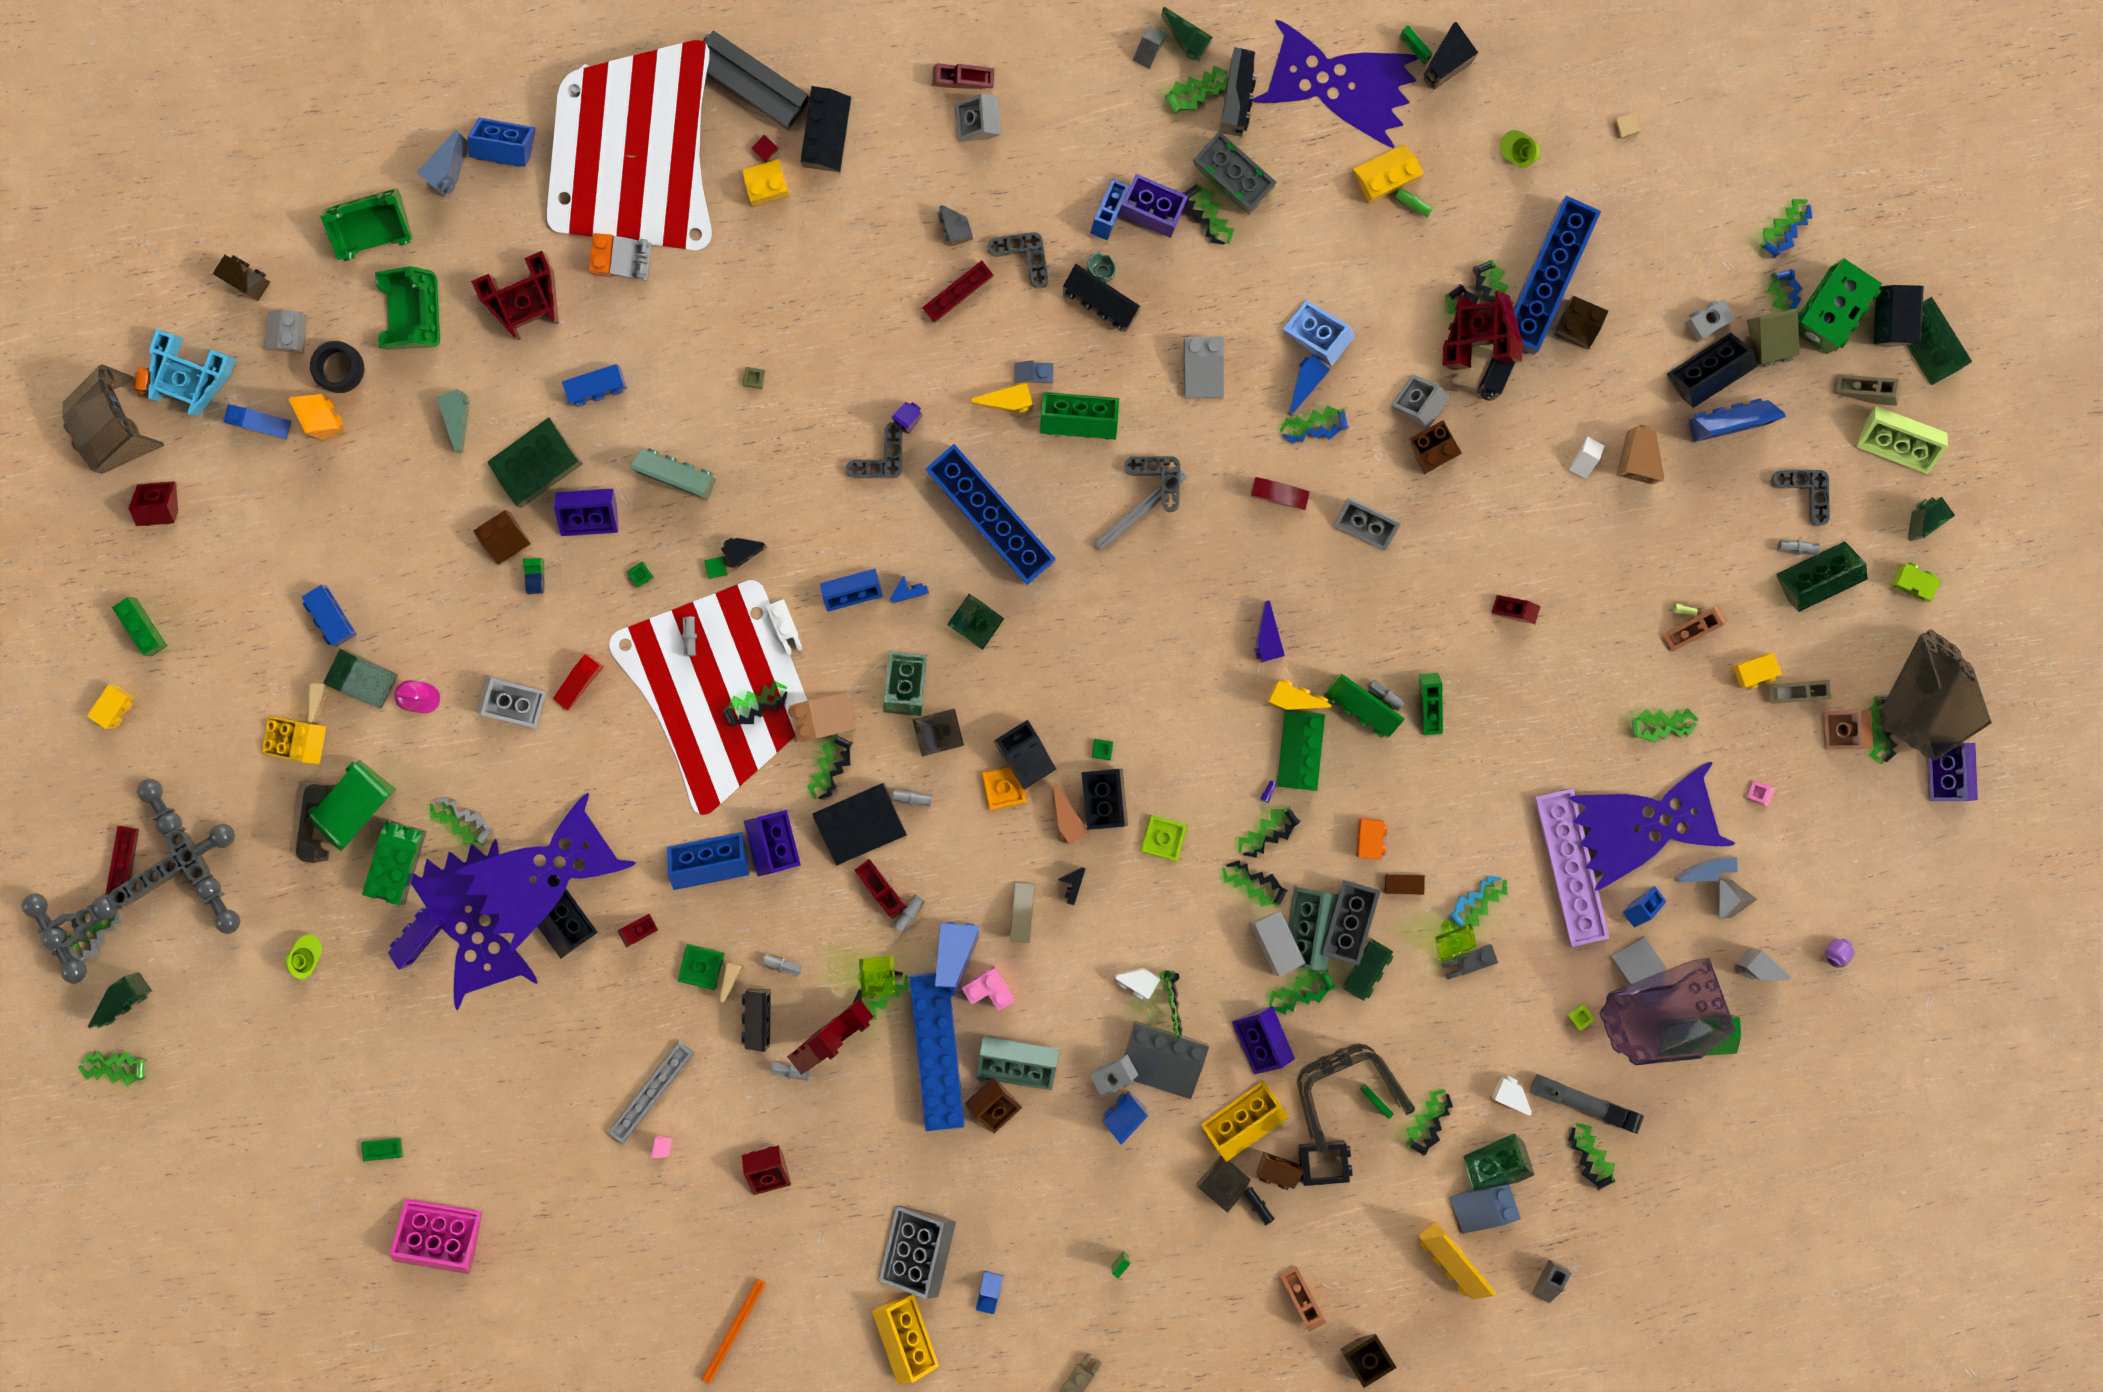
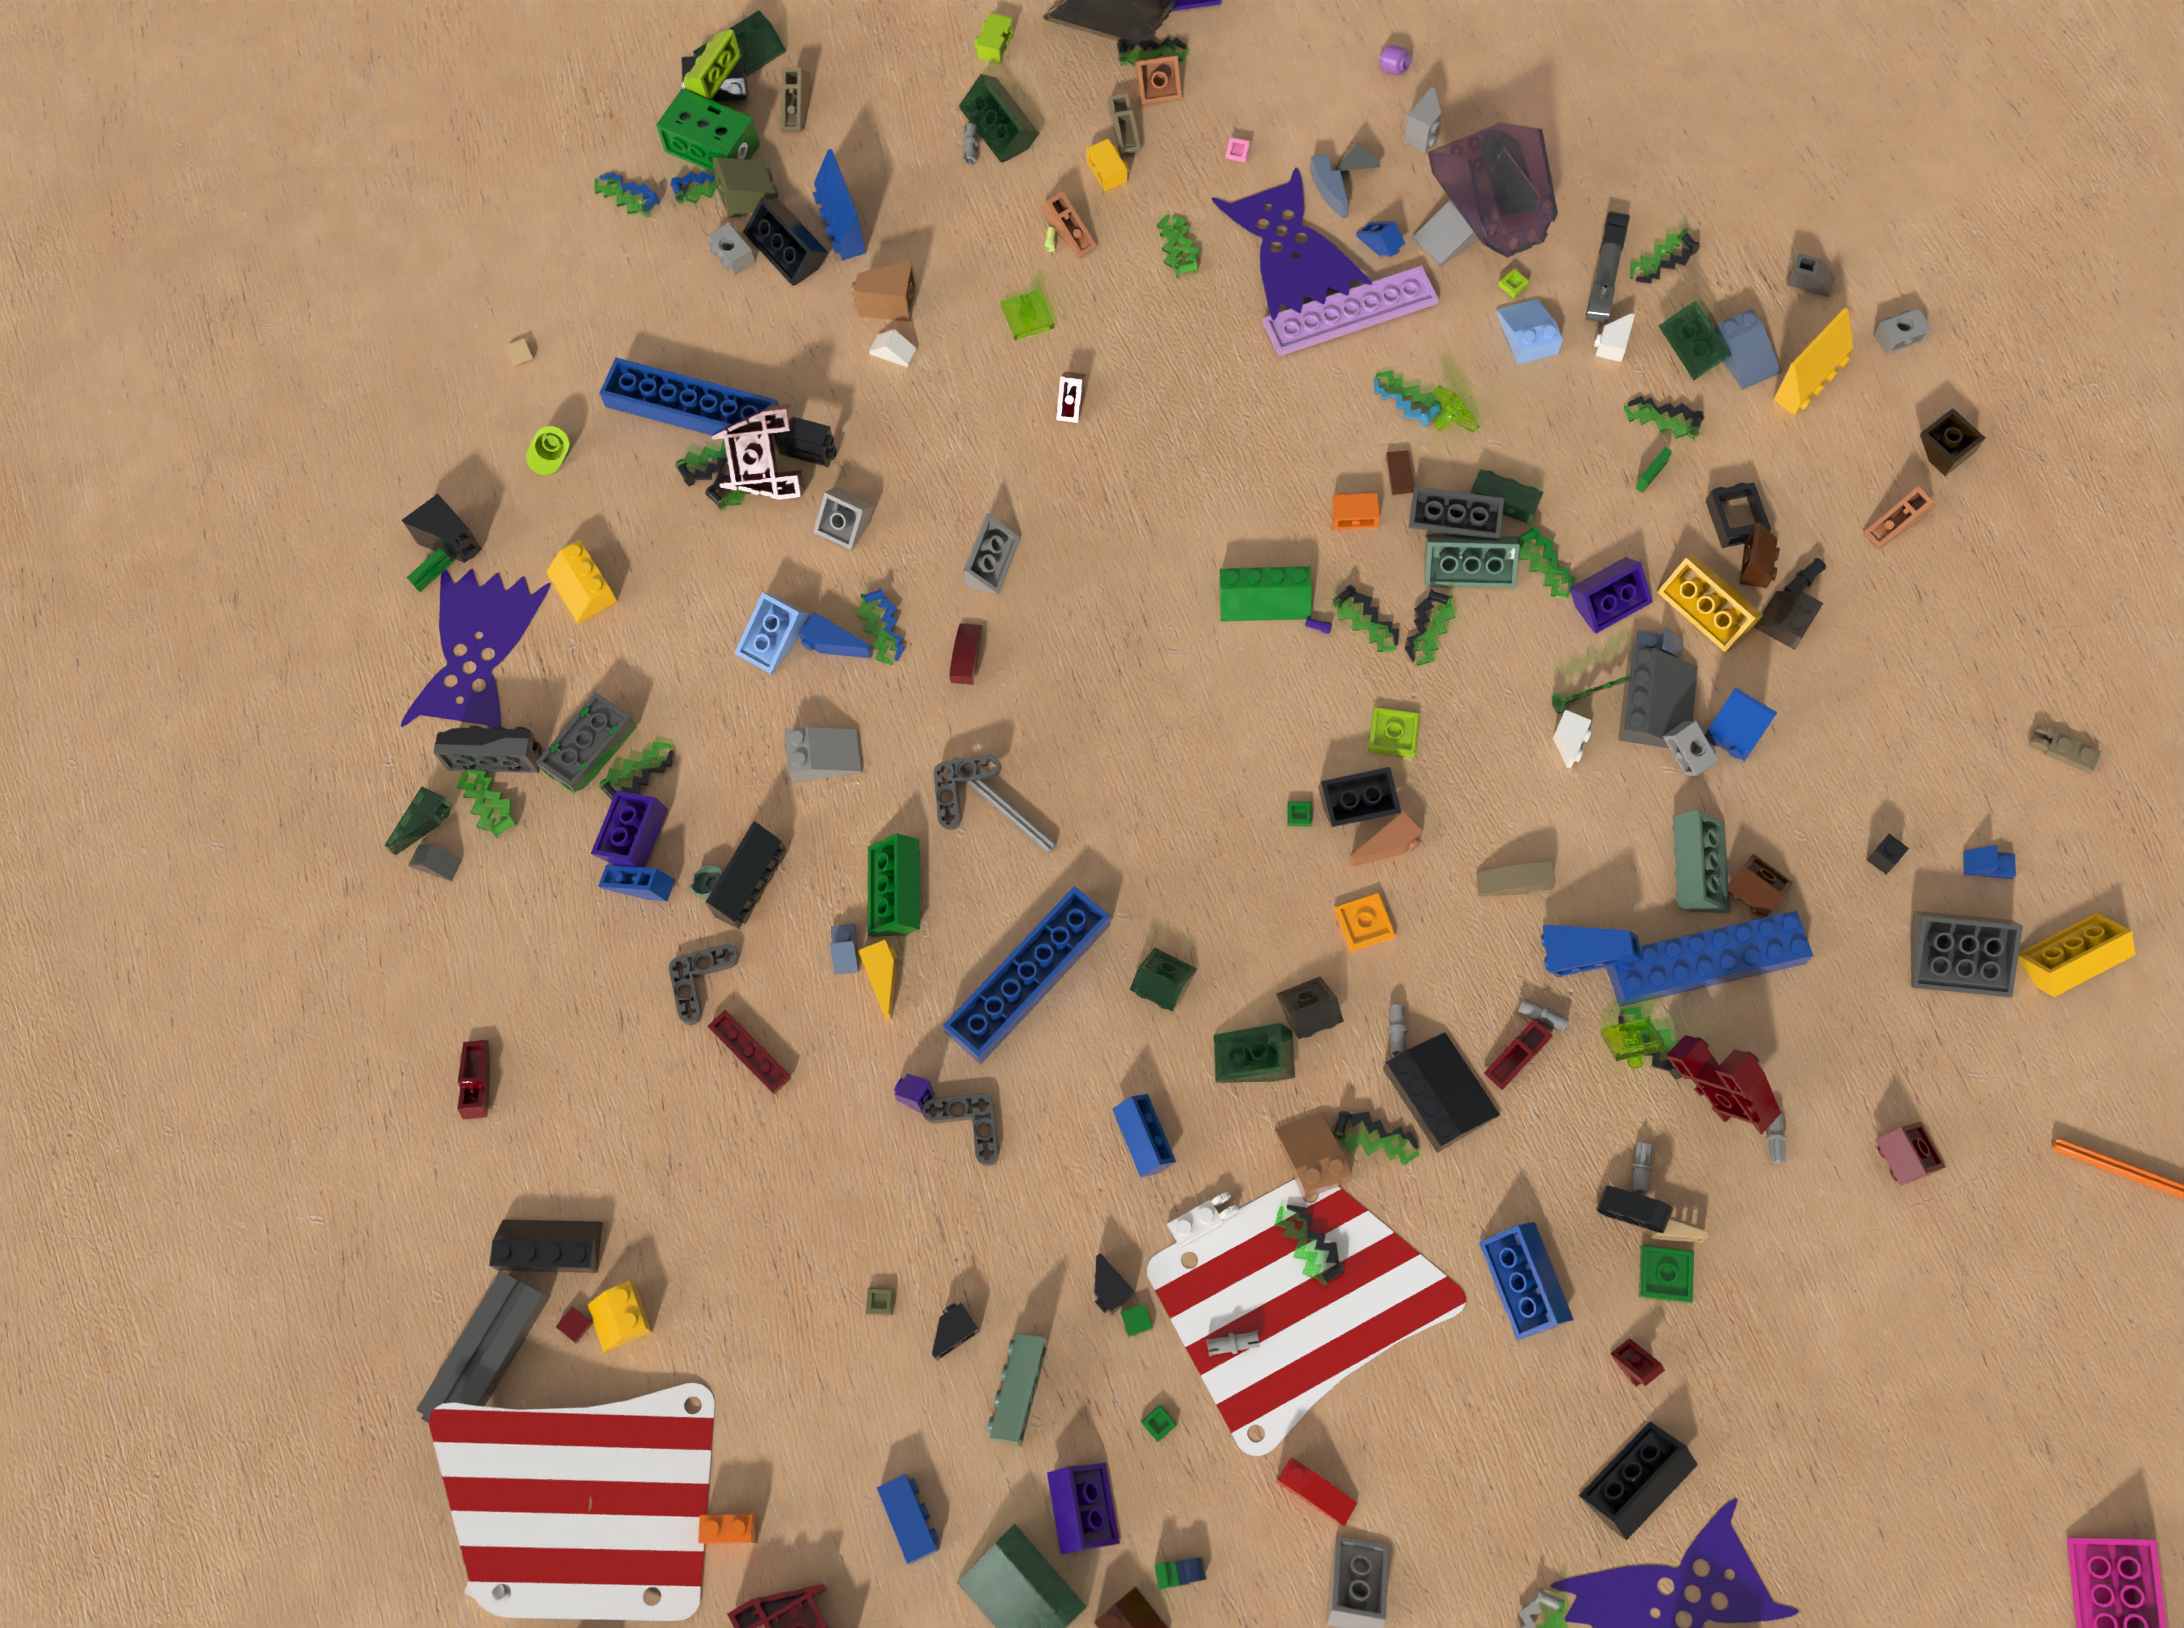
camera: 95 degrees left, 20 degrees down
dark purple piece [455,793,636,953] -> none
light grey tile [607,1041,695,1144] -> none
light grey hinge [609,236,651,281] -> none
bright pink slope [651,1135,672,1158] -> none
black slope [741,989,771,1052] -> none
dark purple slope [744,810,801,877] -> none
blue slope [890,575,929,603] -> none
flat silver slope [937,205,973,246] -> none
light grey slope [955,94,1001,142] -> none
bright pink brick [962,966,1015,1011] -> none
black slope [993,719,1057,790] -> none
black slope [1058,867,1086,905] -> none
green tile [1111,1250,1130,1278] -> none
light grey slope [1249,911,1305,976] -> none
dark purple slope [1254,600,1285,662] -> none
yellow slope [1266,679,1332,710] -> none
clear smoke windscreen [1296,1043,1415,1152] -> none
green slope [1324,674,1405,738] -> none
light grey axle [1368,680,1405,711] -> none
bright green pin [1395,188,1434,218] -> none
reddish brown slope [1409,420,1462,474] -> none
green slope [1419,672,1443,735] -> none
dark grey hinge [1442,944,1498,979] -> none
dark brown slope [1554,296,1609,350] -> none
dark grey beam [1771,470,1830,526] -> none
yellowish green slope [1856,406,1948,474] -> none
clear green slope [1908,497,1955,541] -> none
none -> lime slope [684,29,741,99]
none -> black slope [932,1303,980,1361]
none -> clear neon green tile [1000,290,1054,341]
none -> light blue slope [1496,299,1563,364]
none -> black beam [1596,1186,1673,1233]
none -> sand blue slope [1635,627,1683,659]
none -> black brick [1867,834,1909,875]
none -> light grey brick [1874,309,1932,355]

